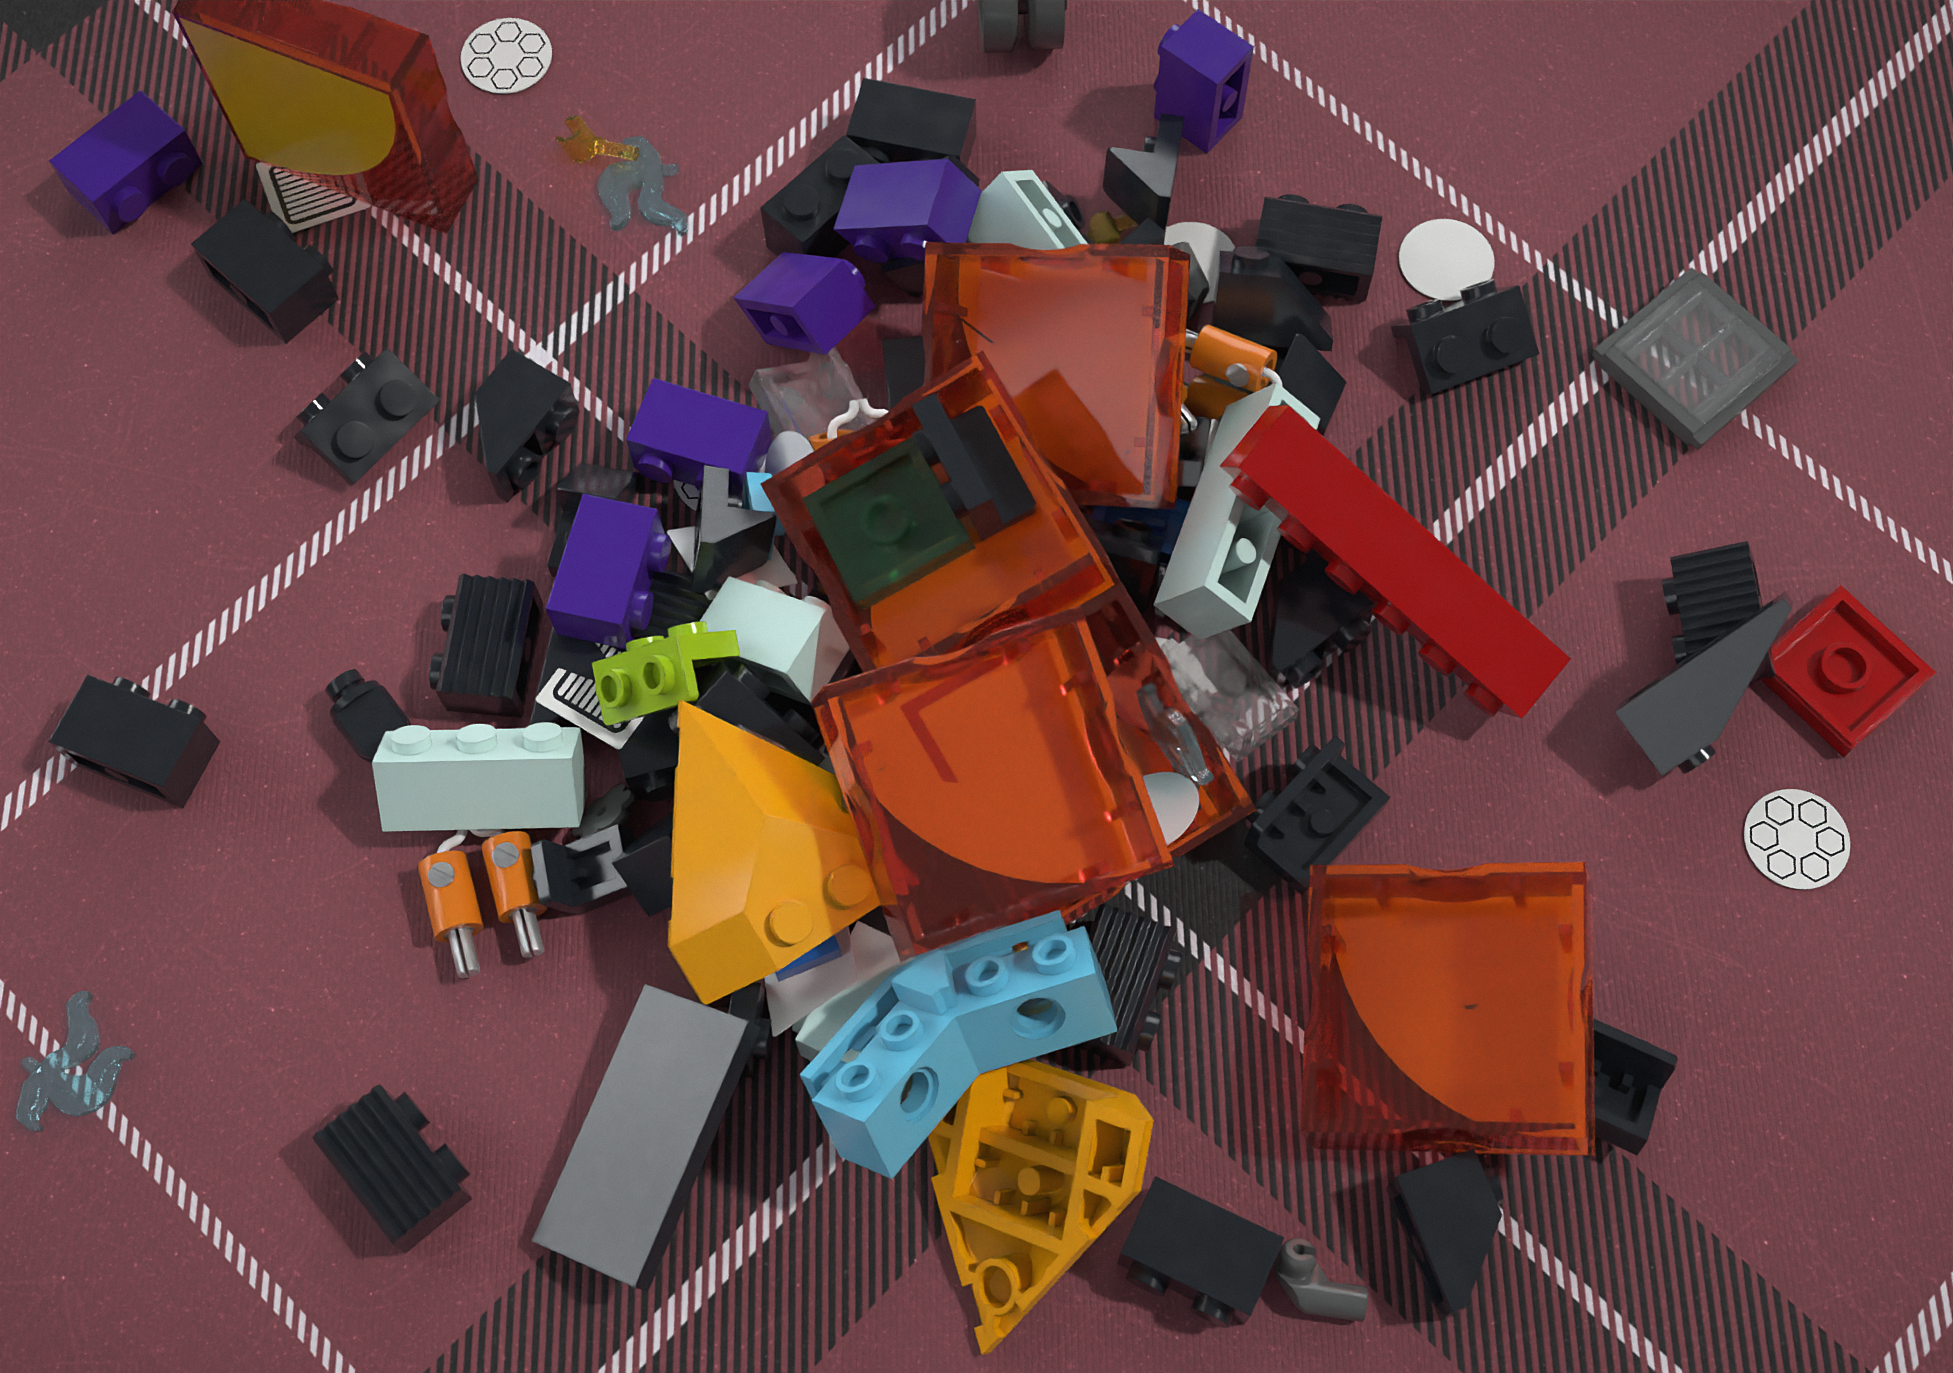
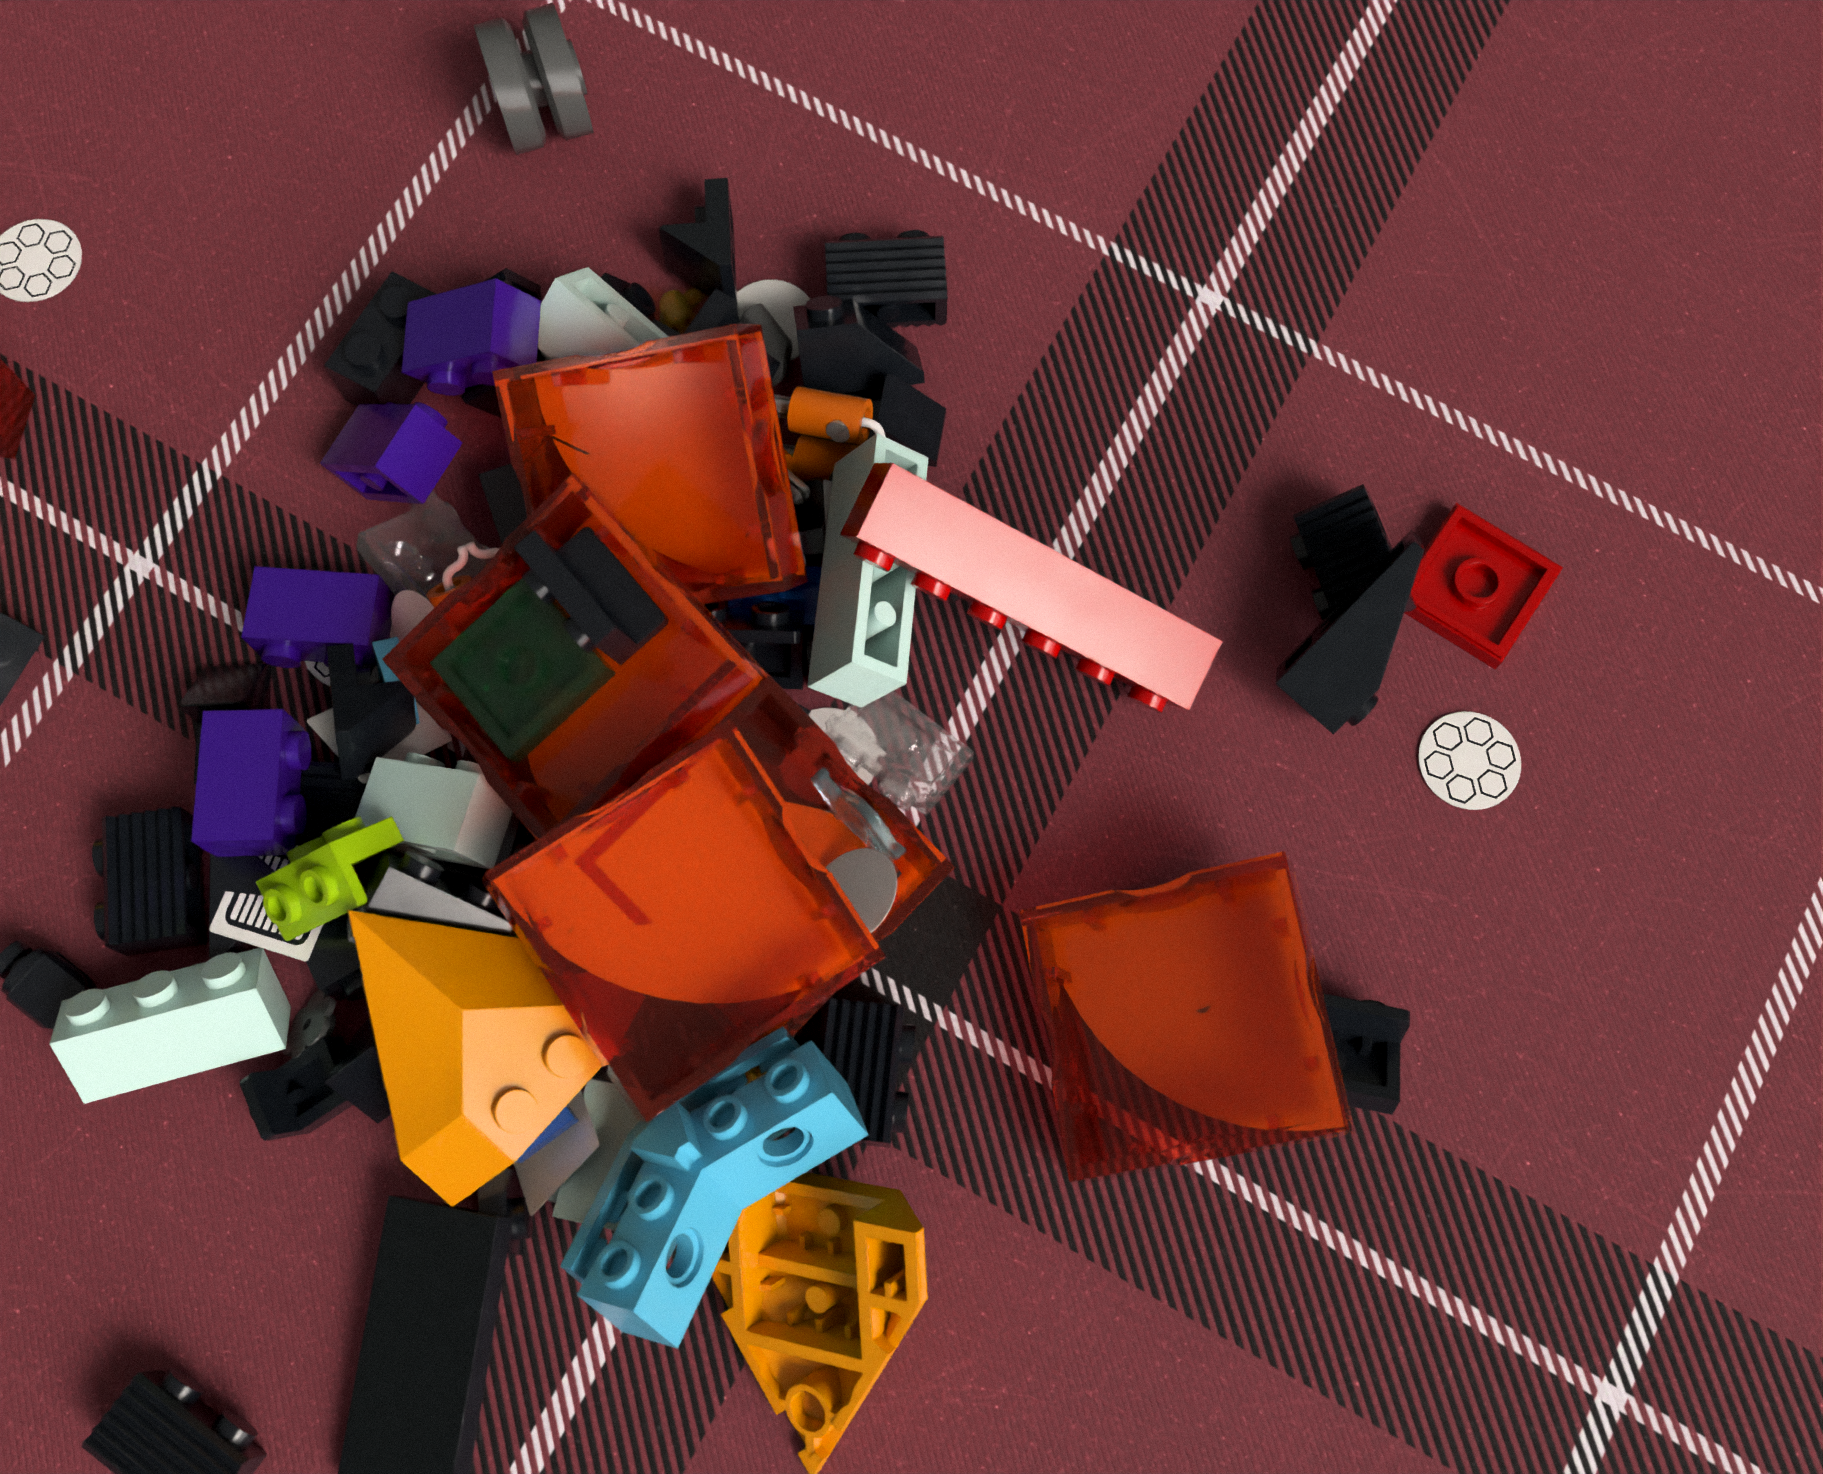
camera: 15 degrees left, 5 degrees up
orange piece [418,829,547,978] -> none
black slope [474,348,580,503] -> none
clear yellow hand [555,115,639,163] -> none
clear light blue piece [597,136,688,237] -> none
black brick [846,78,976,167] -> none
black brick [1117,1176,1285,1328] -> none
dark purple brick [1154,9,1254,154] -> none
black bracket [1244,735,1391,896] -> none
black slope [1265,558,1376,696] -> none
dark grey arm [1274,1238,1367,1322] -> none
black slope [1386,1149,1504,1321] -> none
black bracket [1391,279,1540,394] -> none
white sticker [1399,219,1494,301] -> none
clear piece [1592,267,1799,450] -> none

